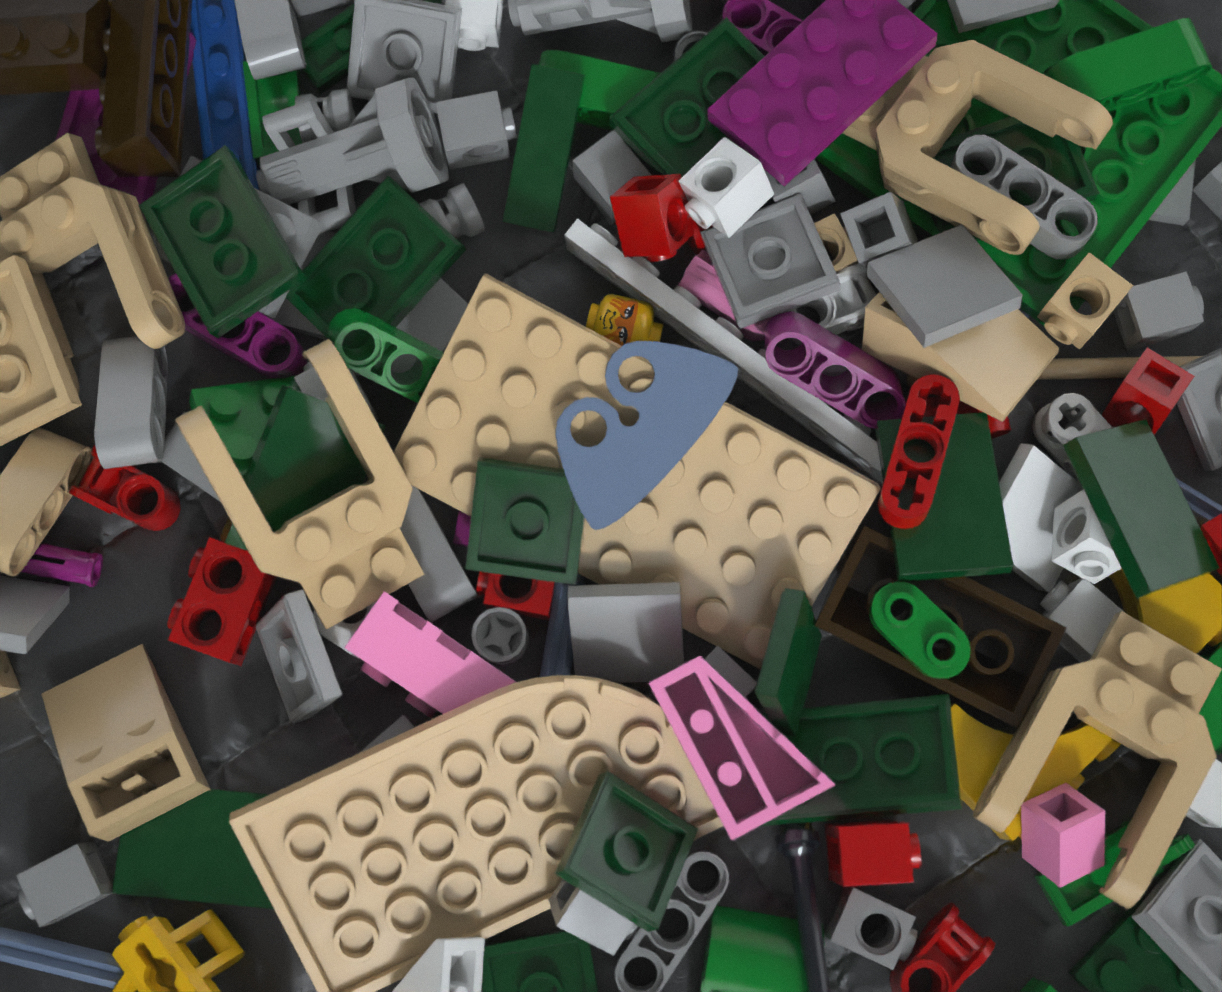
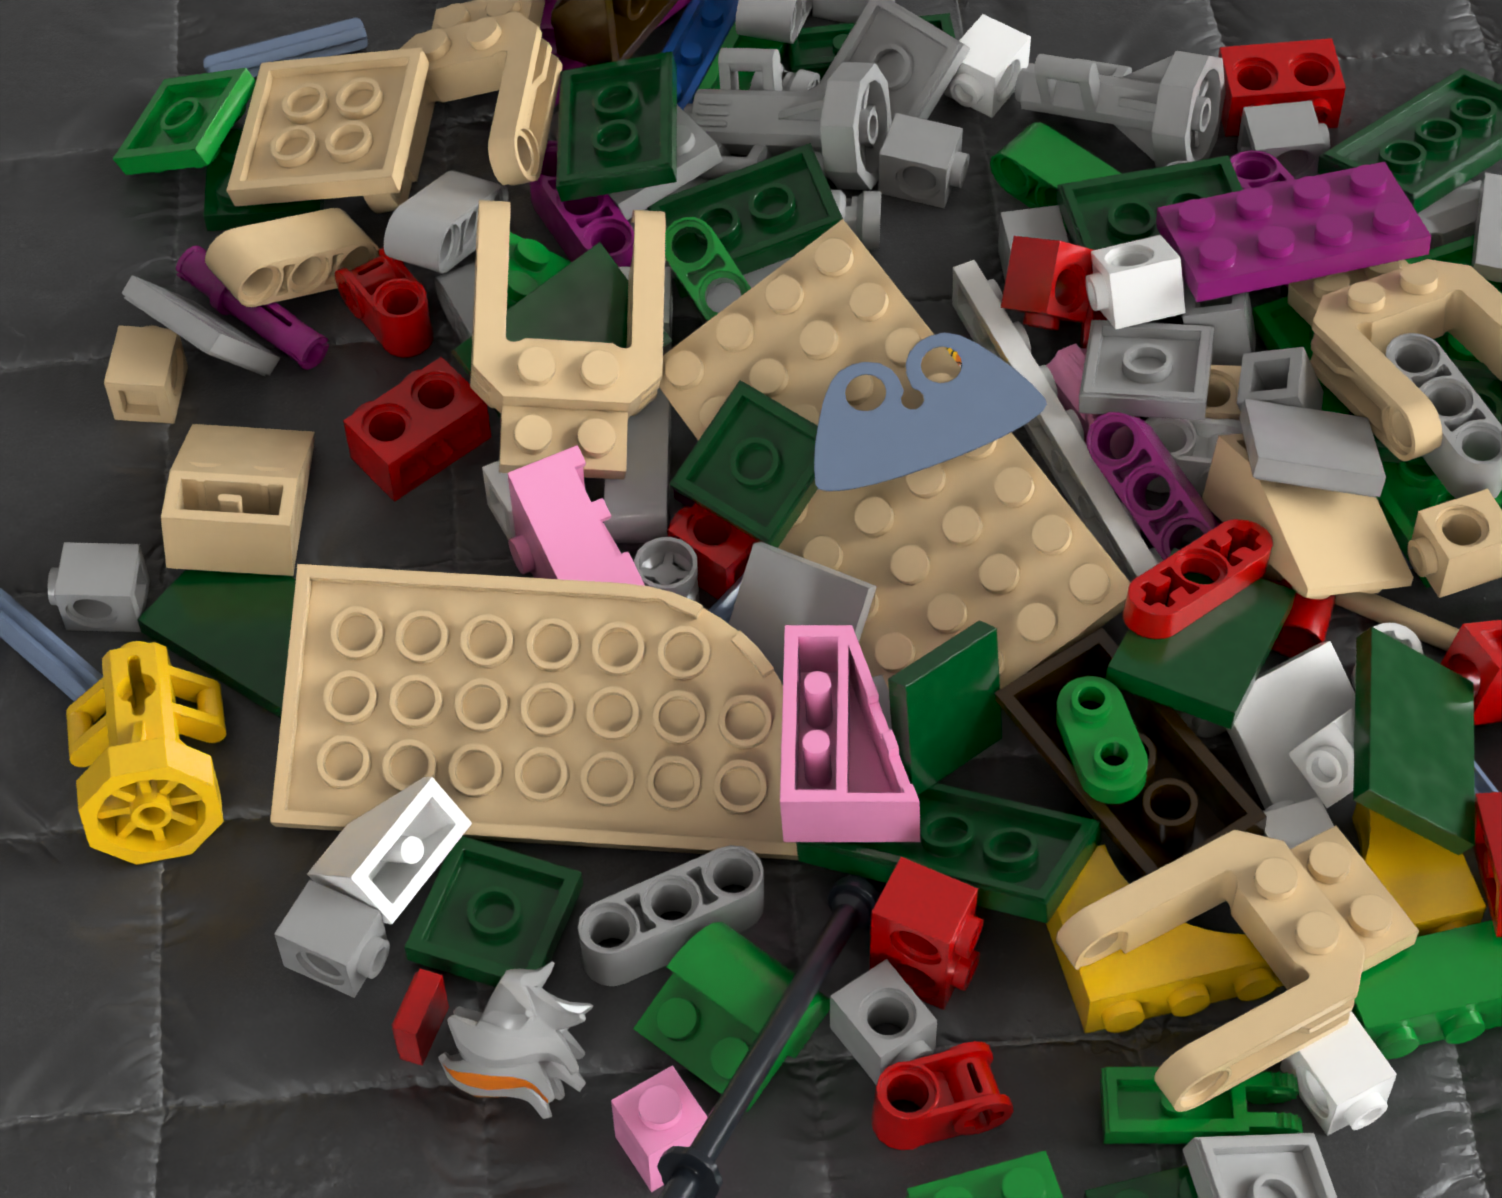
camera: 30 degrees right, 25 degrees down
light grey tile [255,589,342,724] -> none
dark green tile [503,64,585,232] -> none
light grey brick [549,879,639,956] -> none
dark green tile [555,771,698,932] -> none
bright pink brick [1021,783,1105,887] -> none

